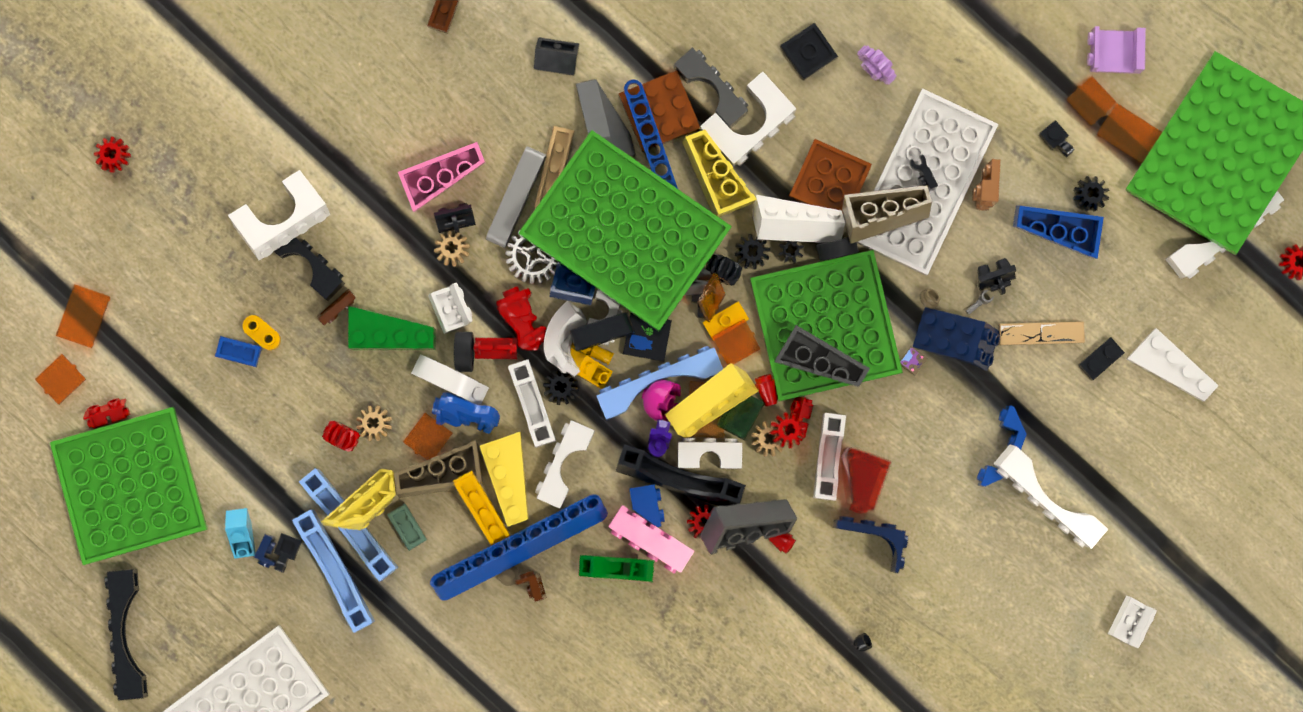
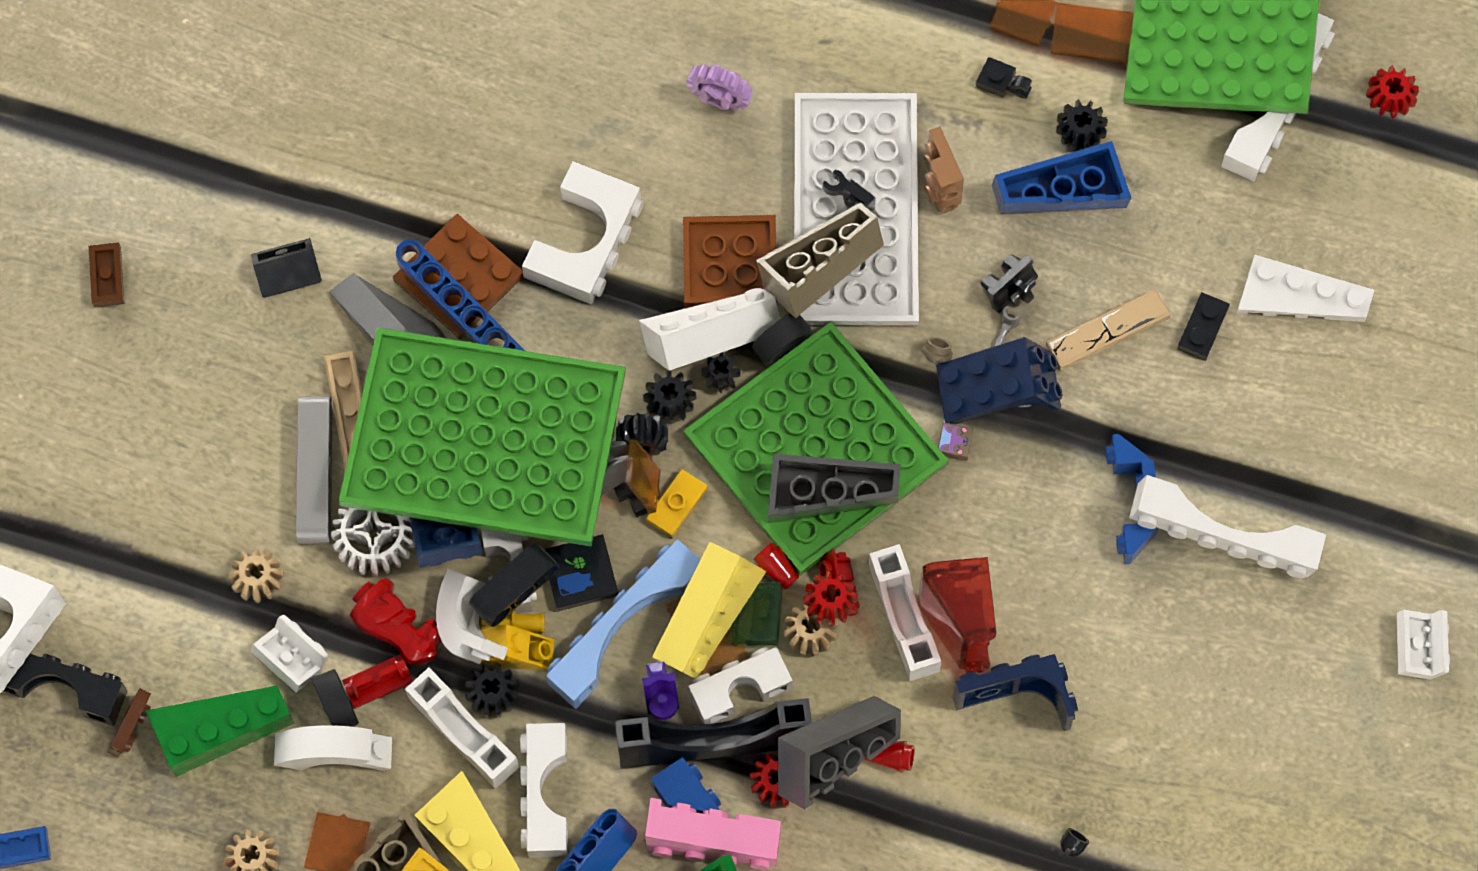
camera: 20 degrees left, 15 degrees down
yellow plate [242,315,281,350] -> none
bright pink wedge [398,142,485,212] -> none
blue animal [432,392,500,434] -> none
black hips [434,203,476,233] -> none
dark pink cylinder [642,380,681,421] -> none
dark grey arch [674,48,748,128] -> none
light yellow wedge [682,130,757,217] -> none
clear orange piece [712,319,760,366] -> none
black tile [780,22,838,81] -> none

